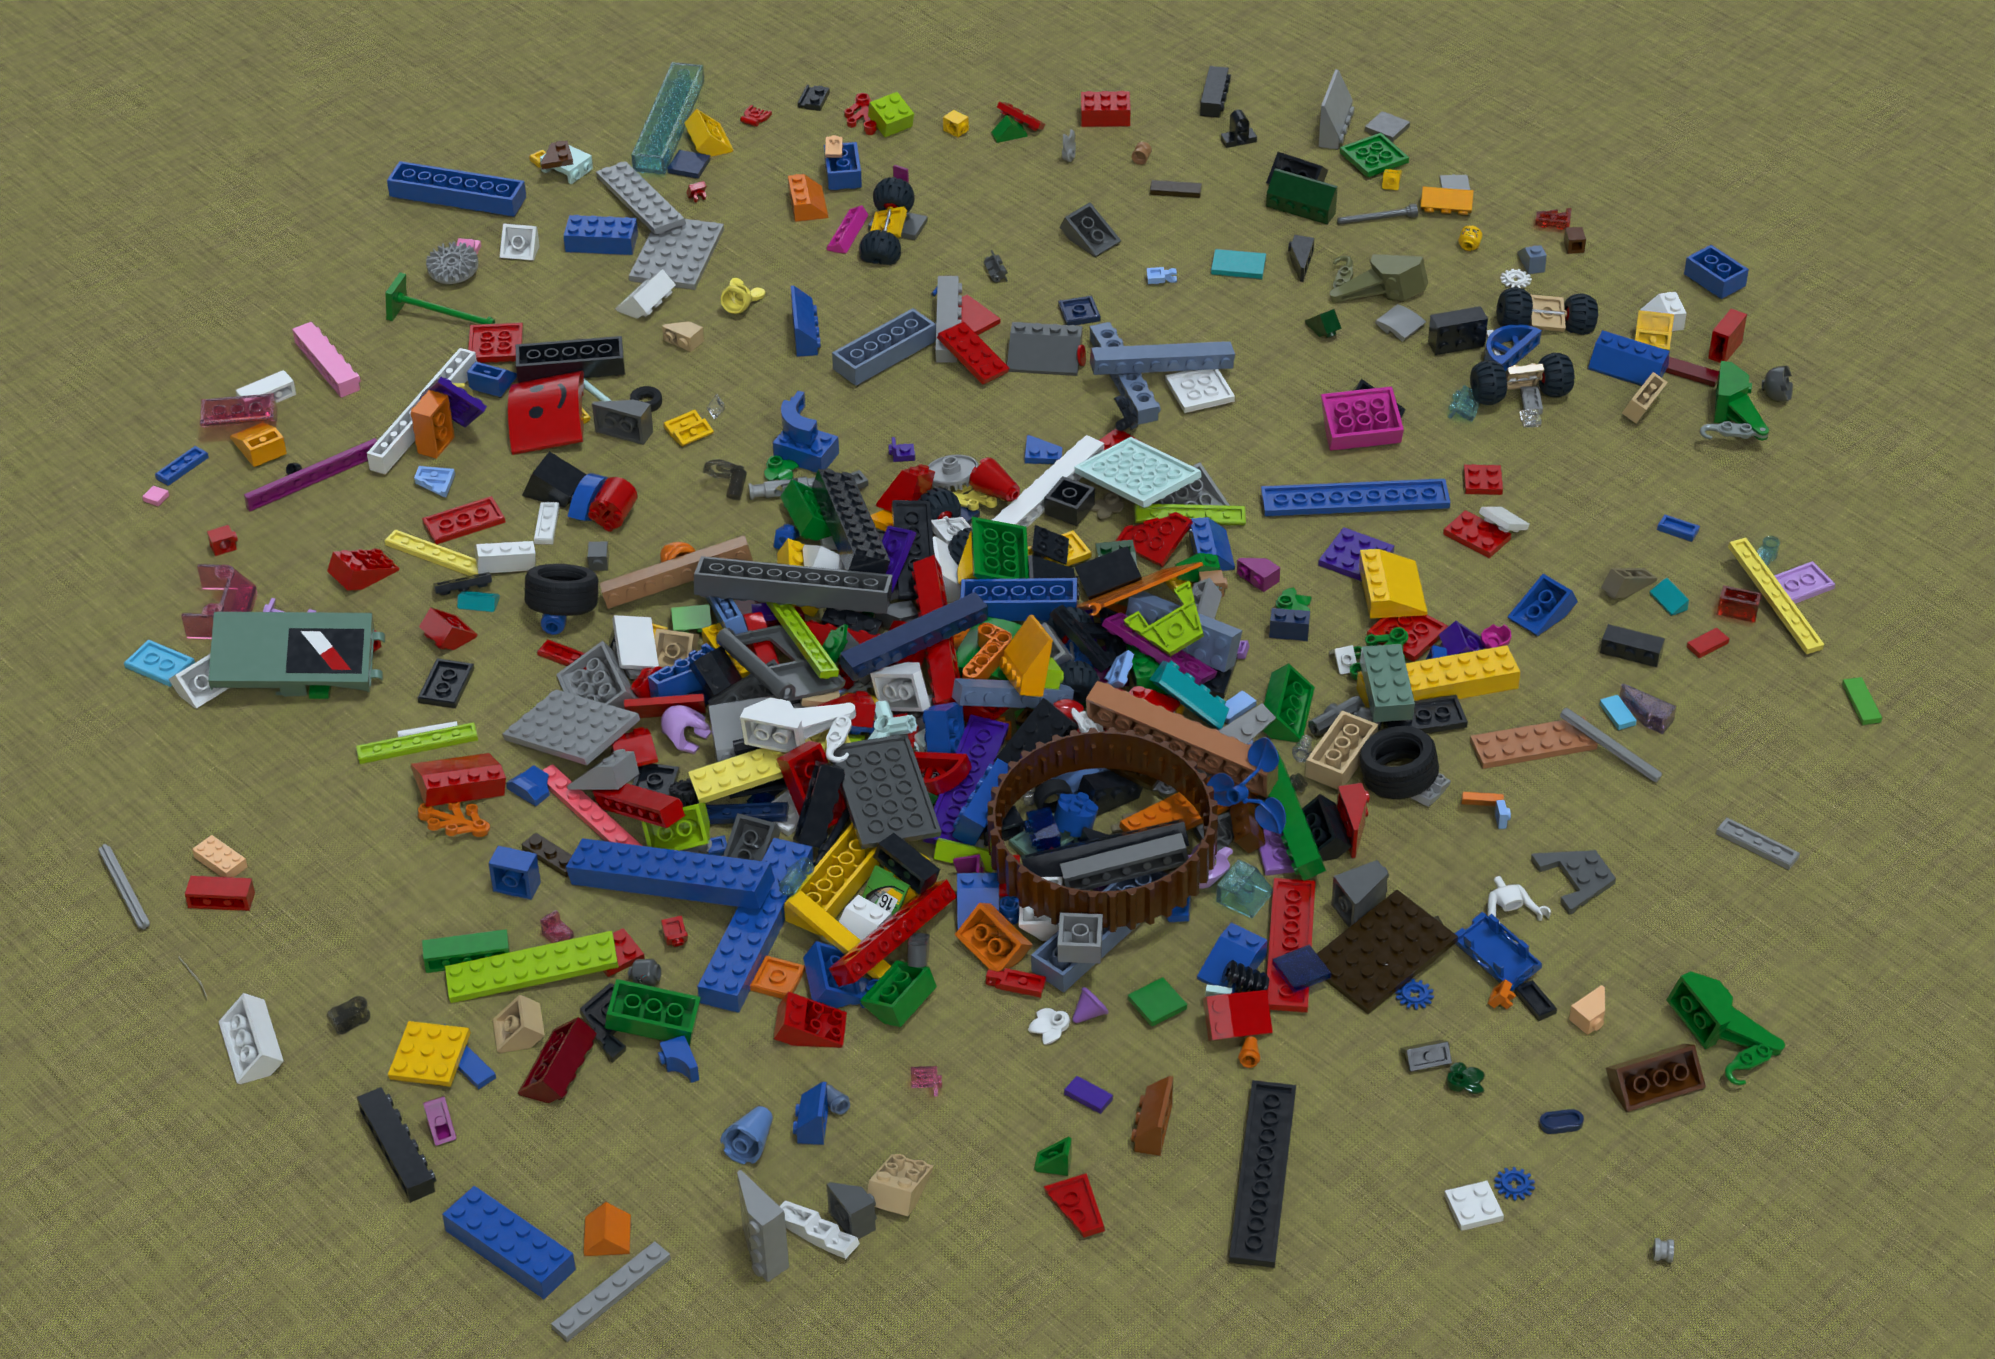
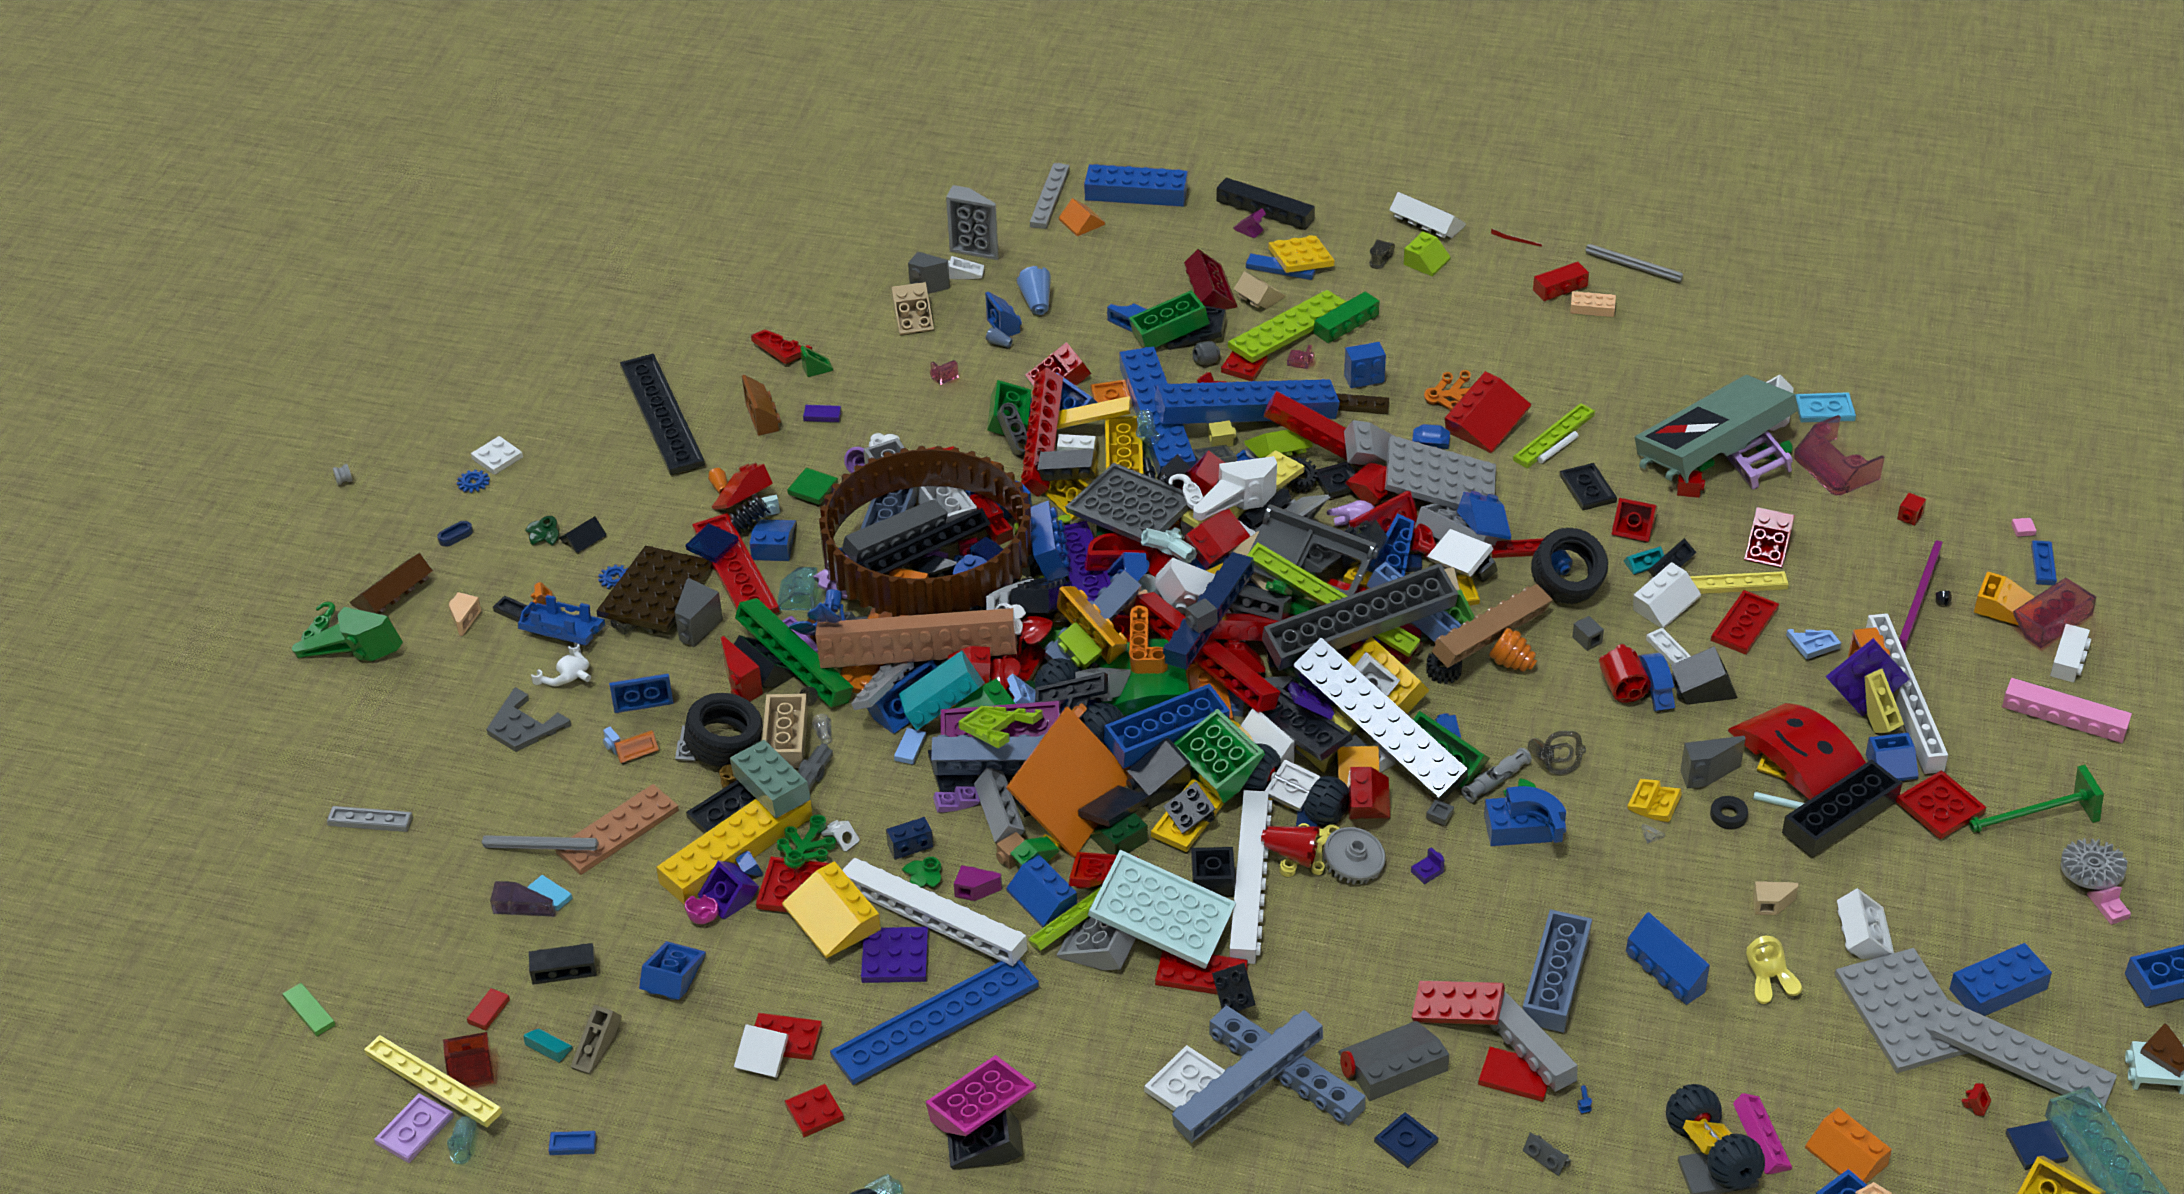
camera: 150 degrees right, 0 degrees up
white slope [500,224,540,261] -> none
blue wing [1025,435,1062,464] -> none
green slope [1263,663,1315,743] -> none
none -> blue slope [609,674,674,713]
none -> white brick [843,858,1027,966]
none -> dark grey brick [1185,598,1218,633]
none -> lime slope [1403,231,1451,277]
none -> blue slope [1457,491,1511,540]

